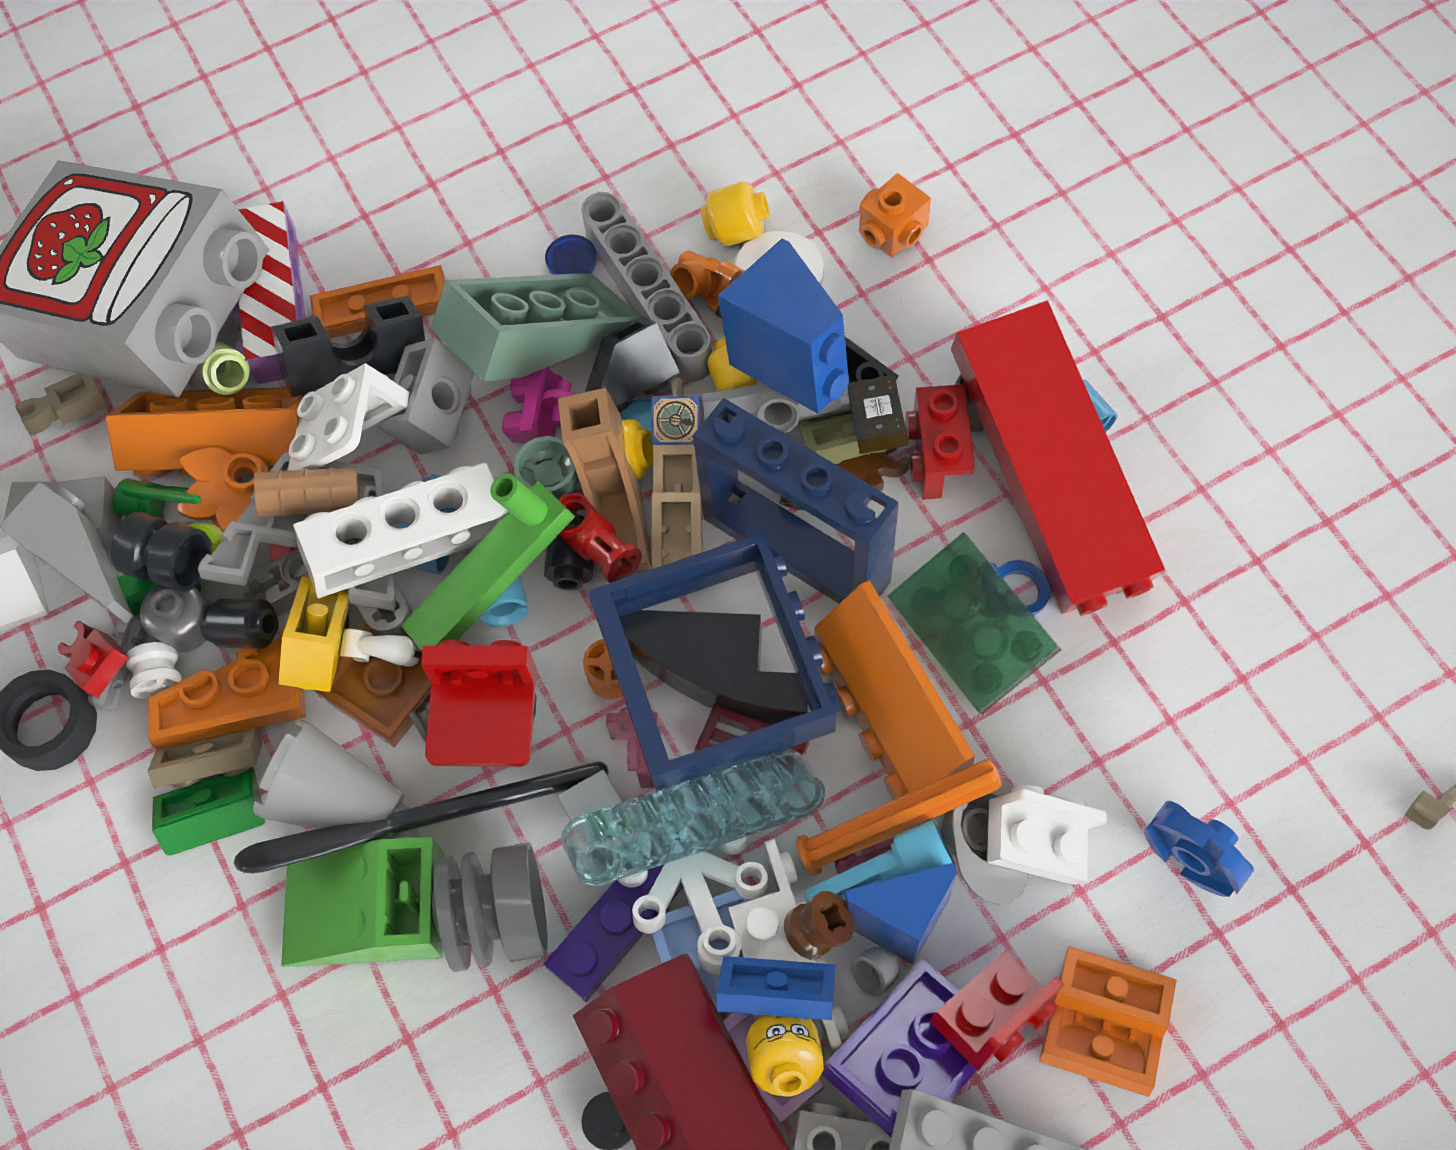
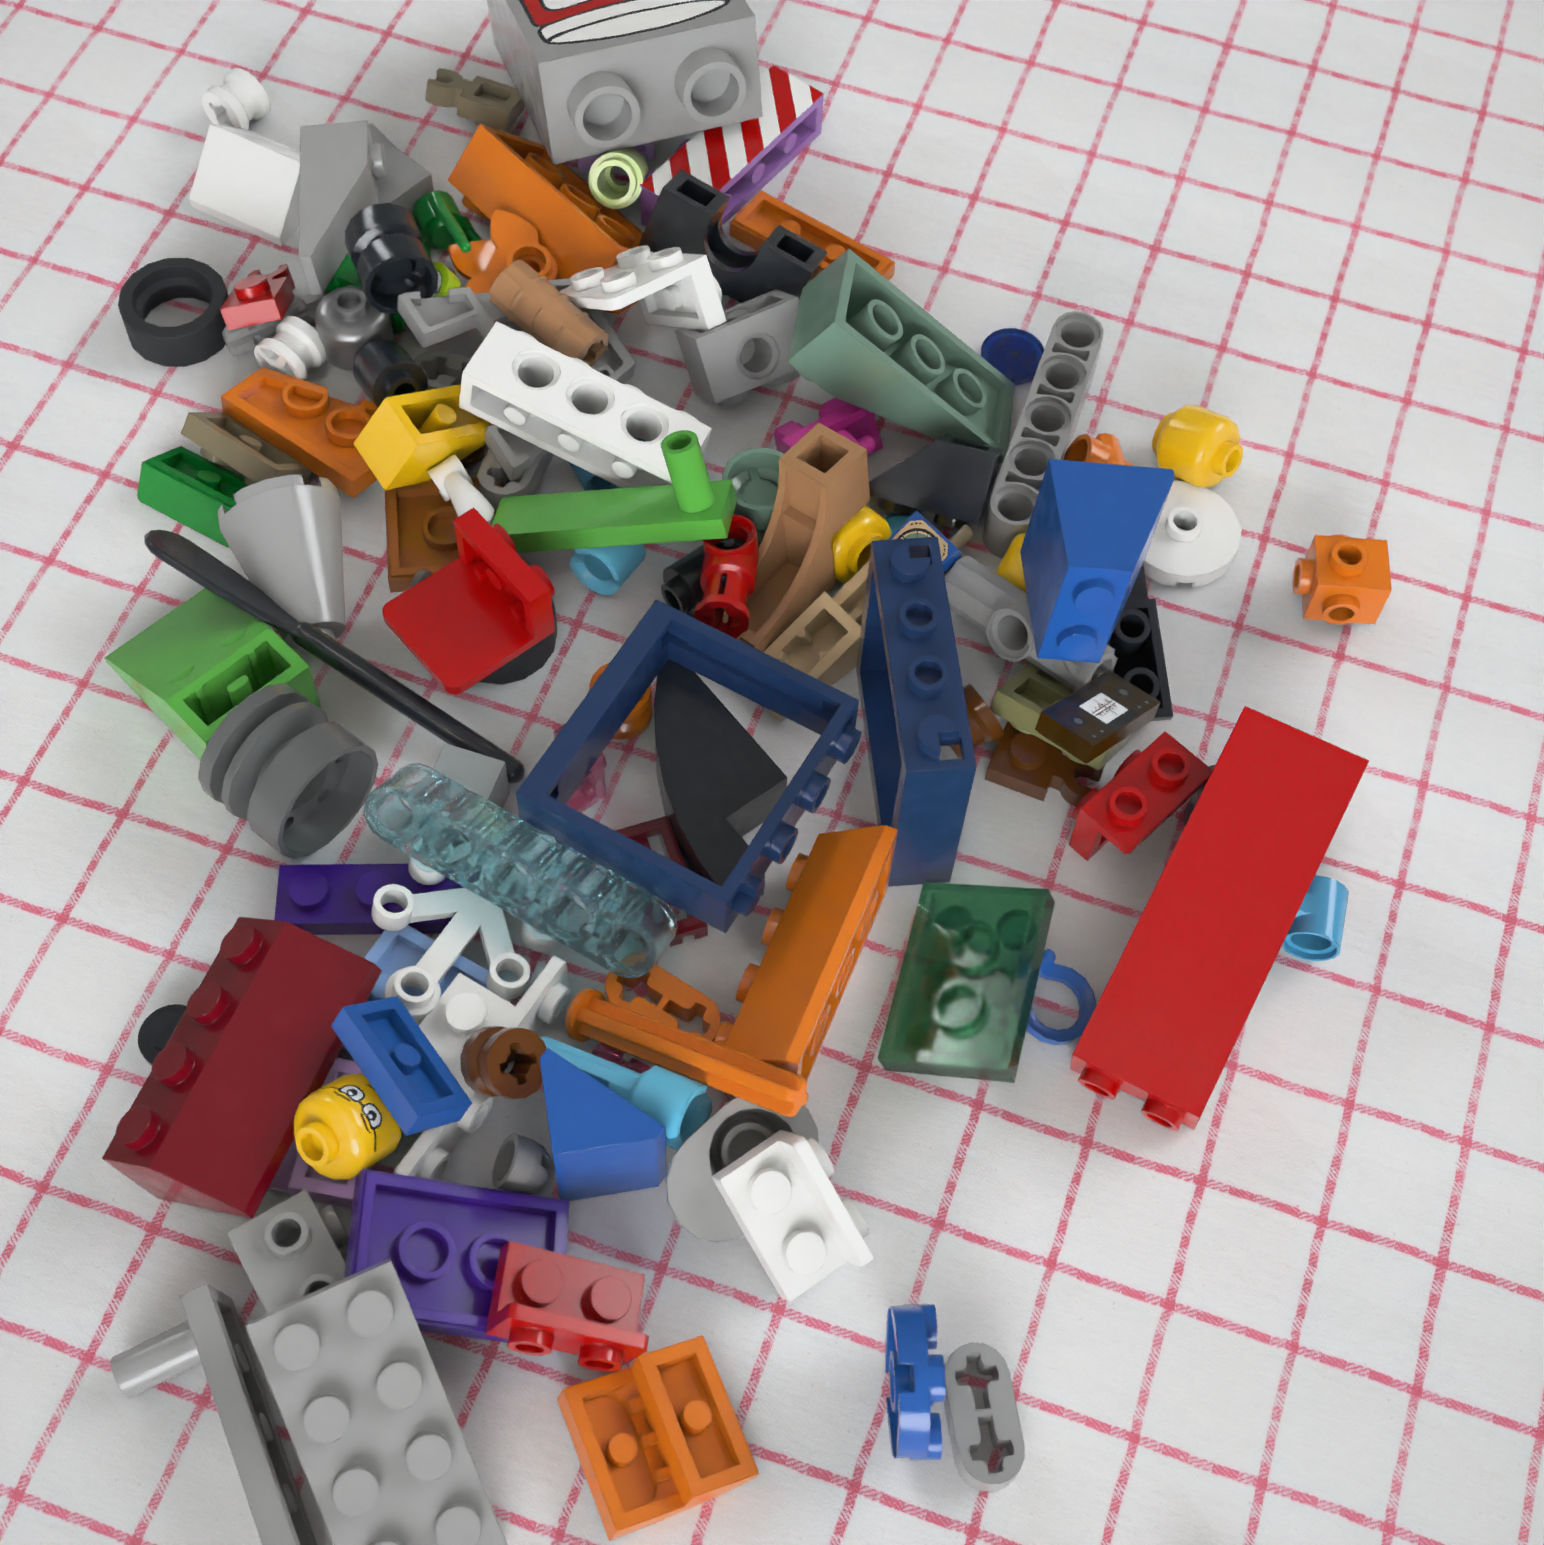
camera: 40 degrees right, 5 degrees down
none -> orange beam [605,958,721,1042]
none -> light grey beam [943,1343,1025,1492]

